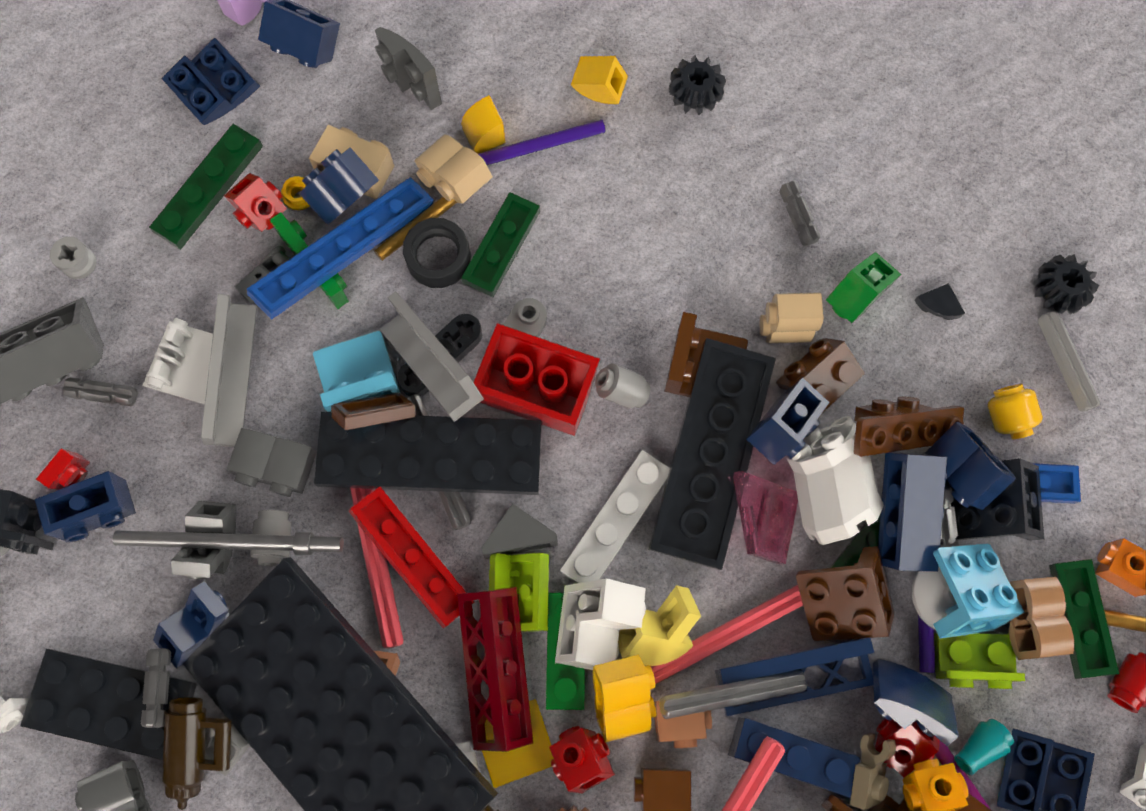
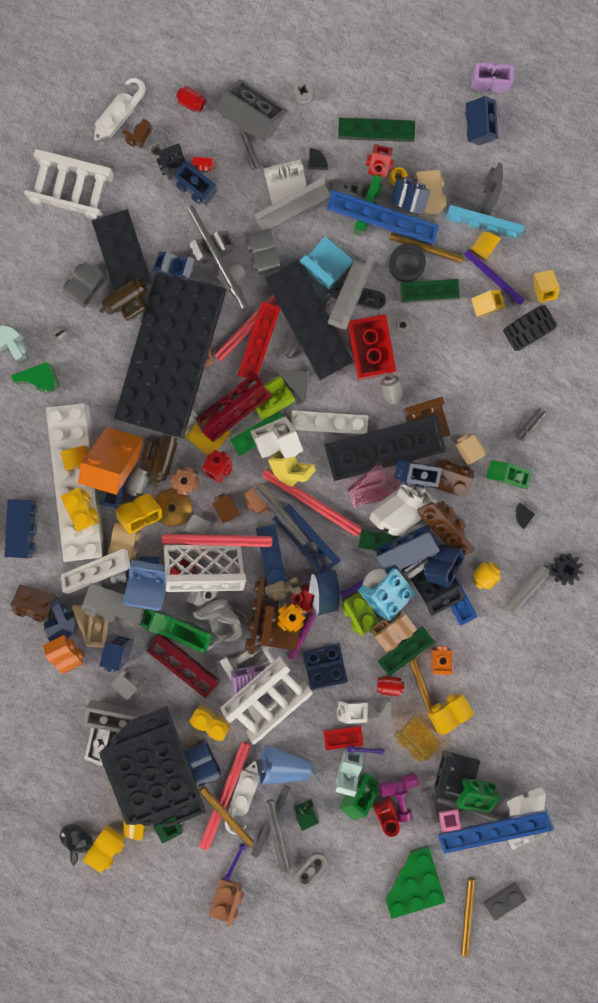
camera: 60 degrees right, 15 degrees up
flat silver axle [141,648,171,728] -> none
dark blue slope [161,38,260,125] -> none
reddish brown tile [331,392,415,430] -> none
tan brick [414,134,493,204] -> none
yellow brick [593,655,656,743] -> none
black gear [668,55,726,115] -> none
reddish brown bracket [796,546,895,641] -> none
teal cone [954,719,1014,776] -> none
none -> black tile [309,148,328,170]
none -> medium azure plate [445,205,525,239]
none -> yellow brick [471,290,505,317]
none -> black tyre [503,305,557,351]

